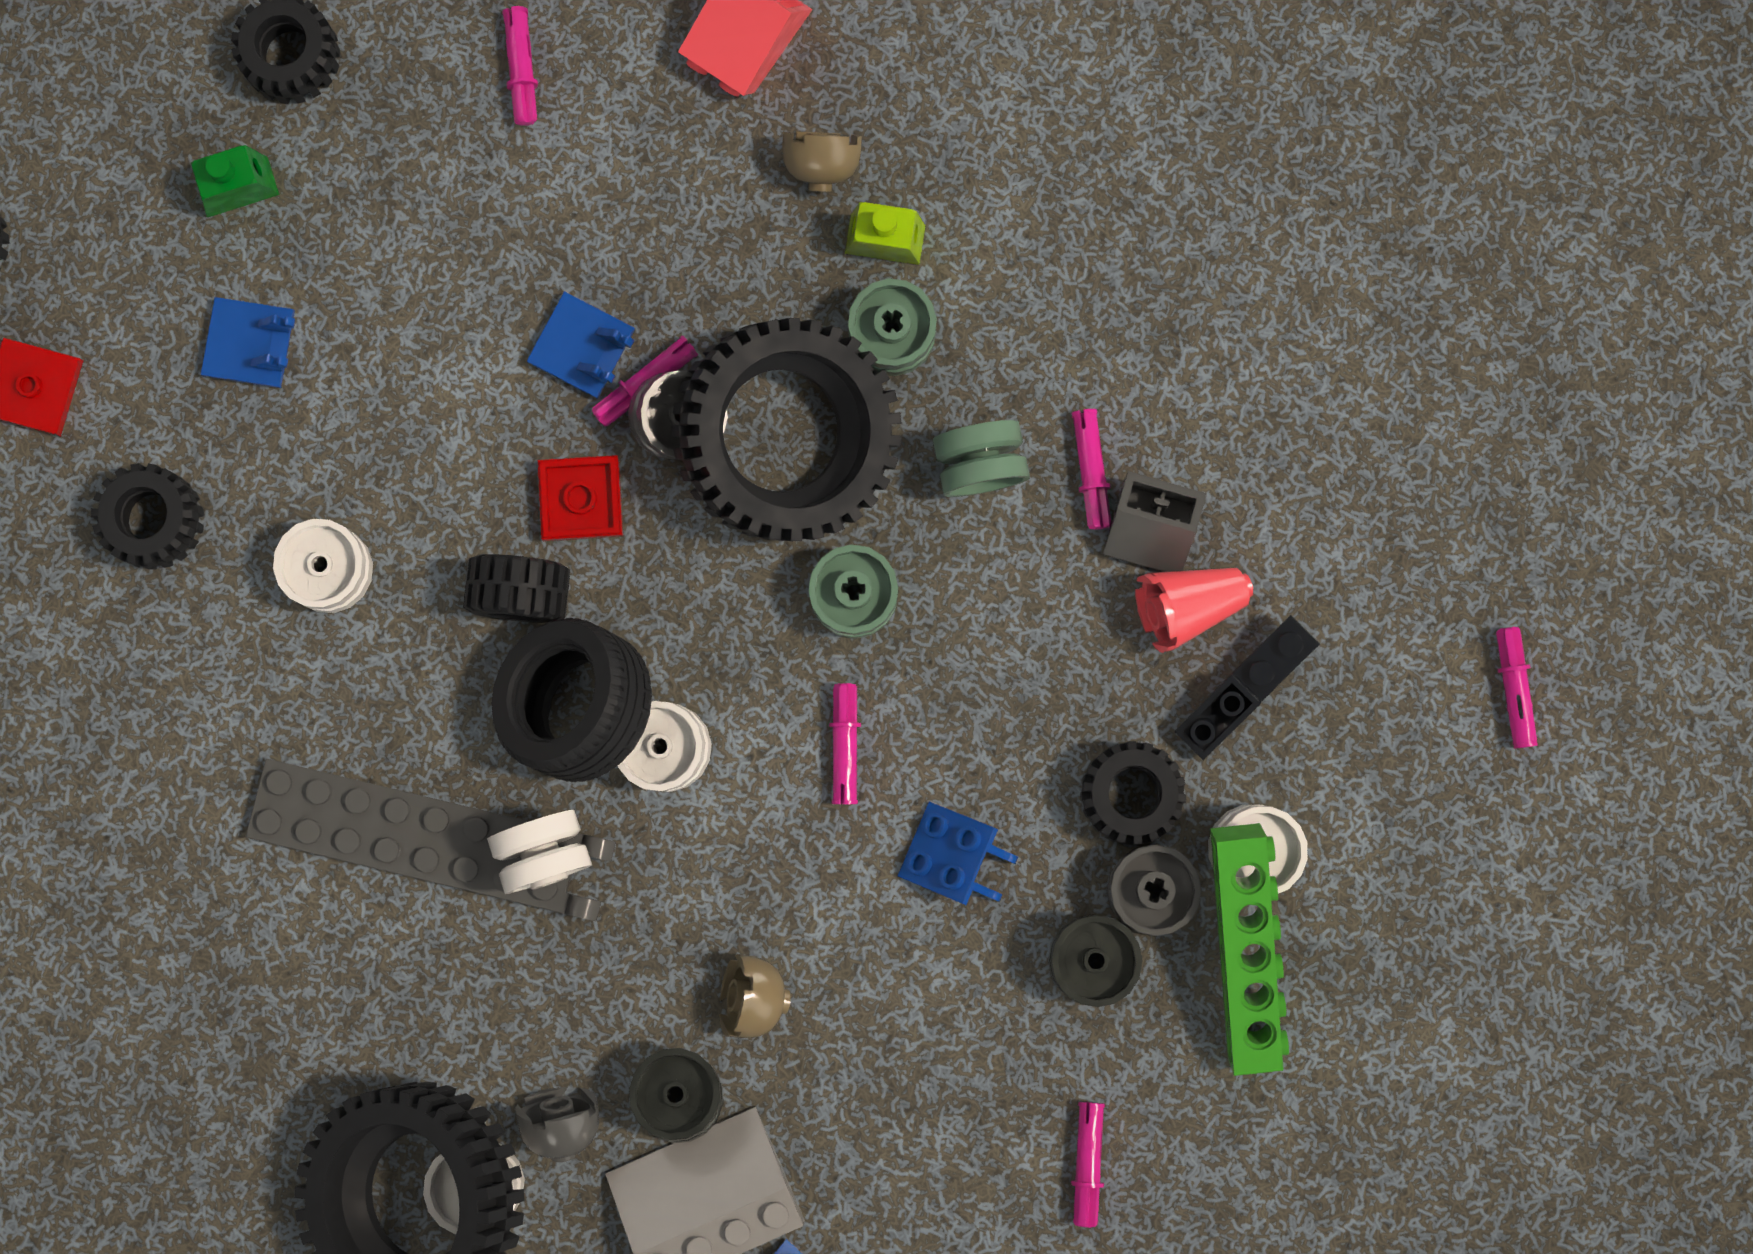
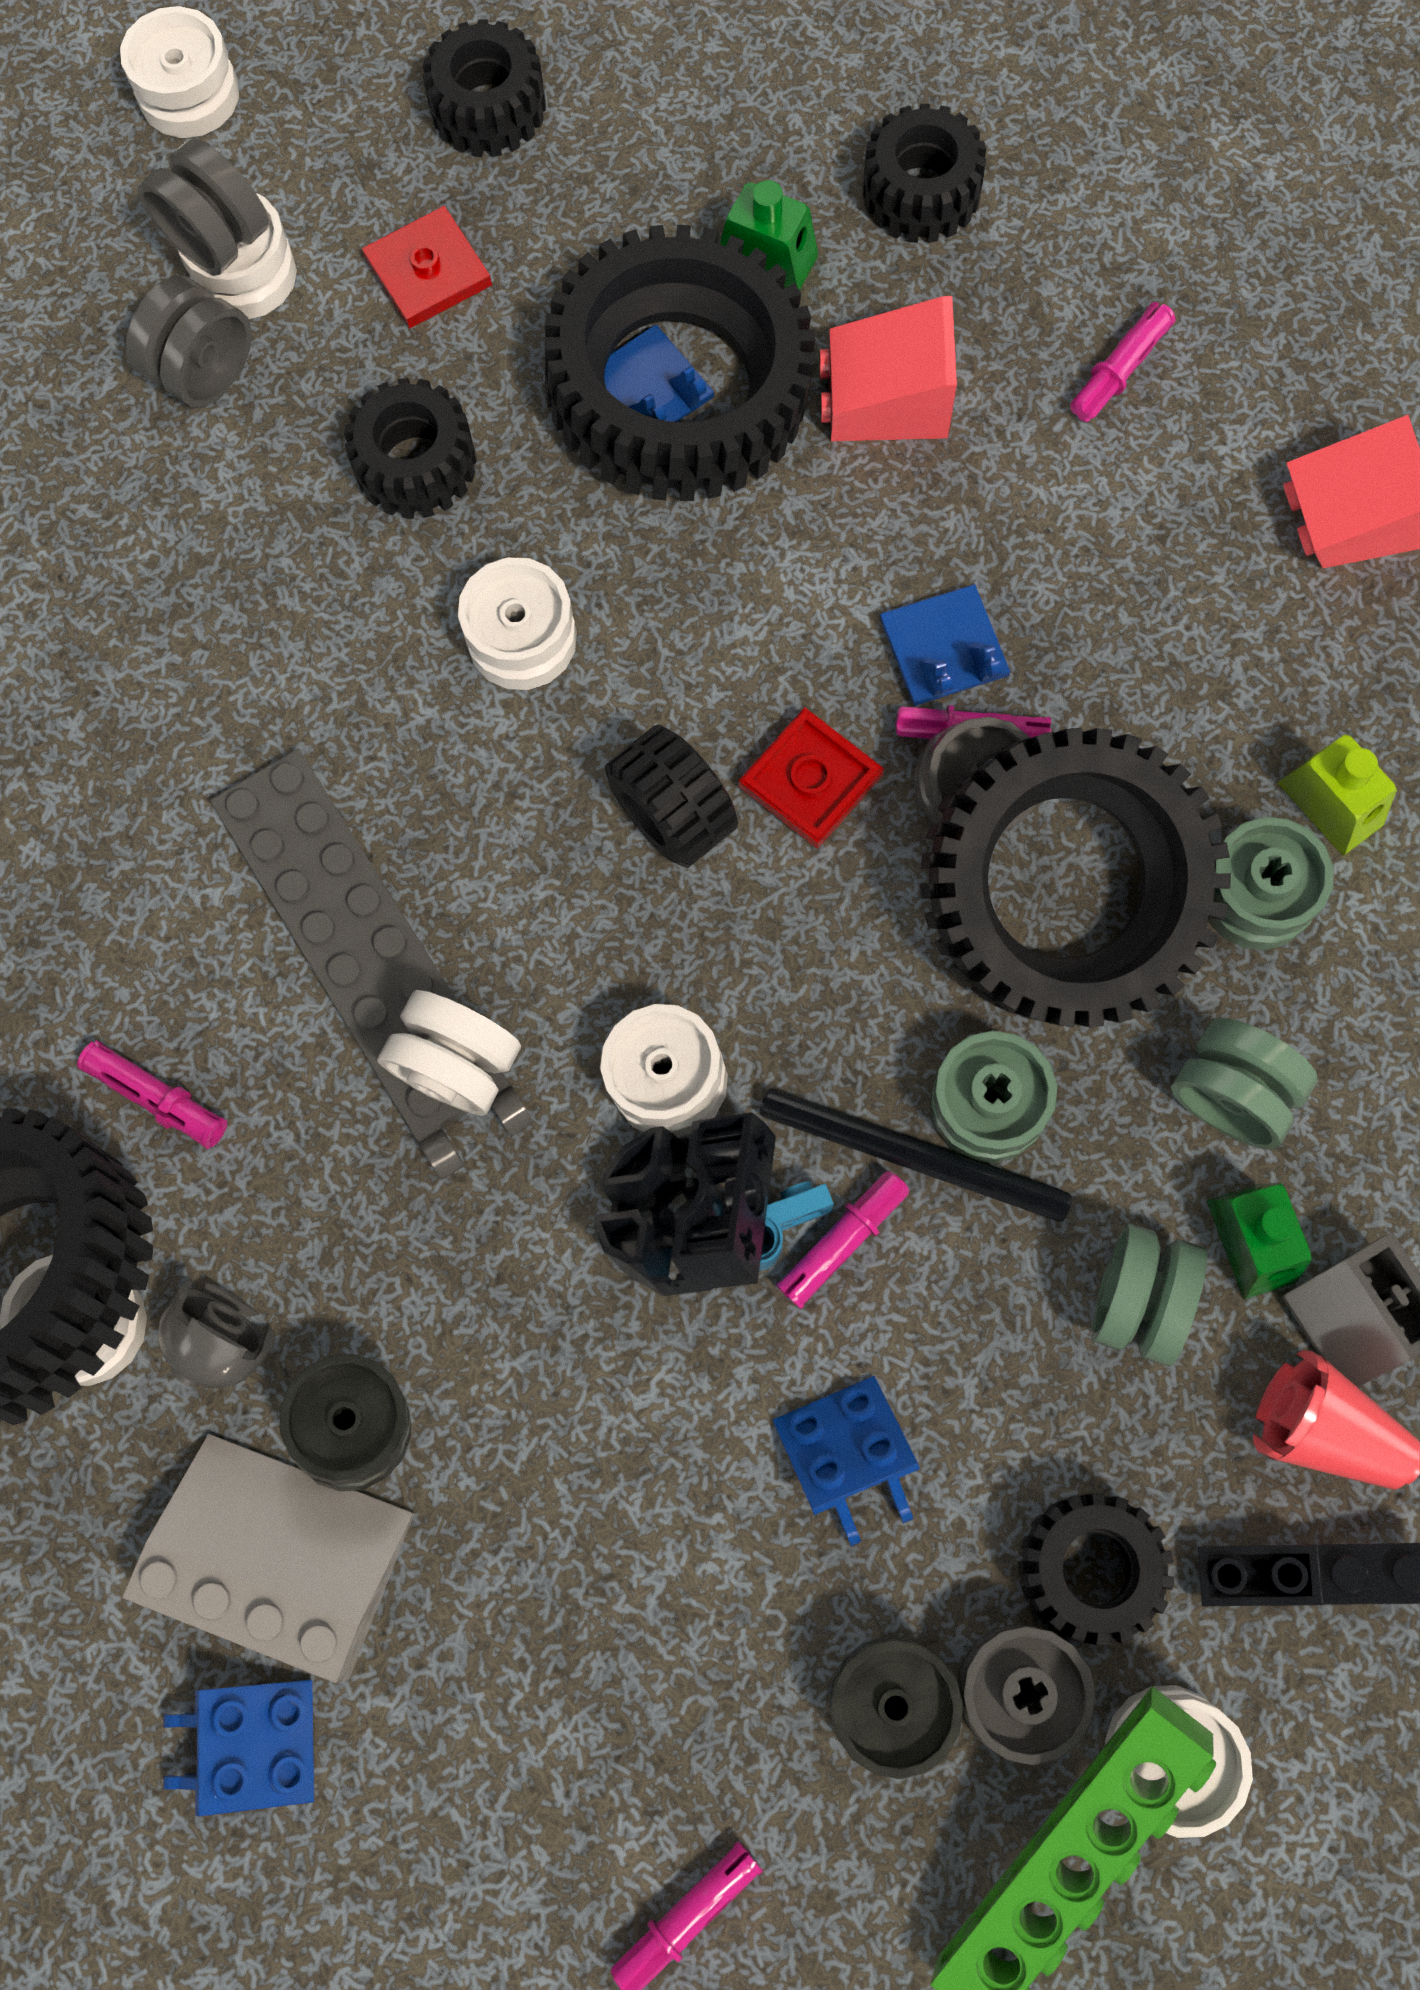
camera: 45 degrees right, 10 degrees down
black tyre [491,618,652,782] -> none
dark tan cylinder [719,954,791,1038] -> none
dark tan cylinder [782,132,862,192] -> none
dark pink axle [1072,409,1111,530] -> none
none -> dark pink pin [77,1040,227,1150]
none -> black tyre [544,224,816,501]
none -> black connector [594,1112,776,1296]
none -> dark azure plate [729,1181,834,1271]
none -> black axle [760,1088,1072,1222]
none -> coral slope [819,296,957,441]
none -> sand green wheel [1091,1223,1207,1367]
none -> green torso [1207,1183,1312,1300]

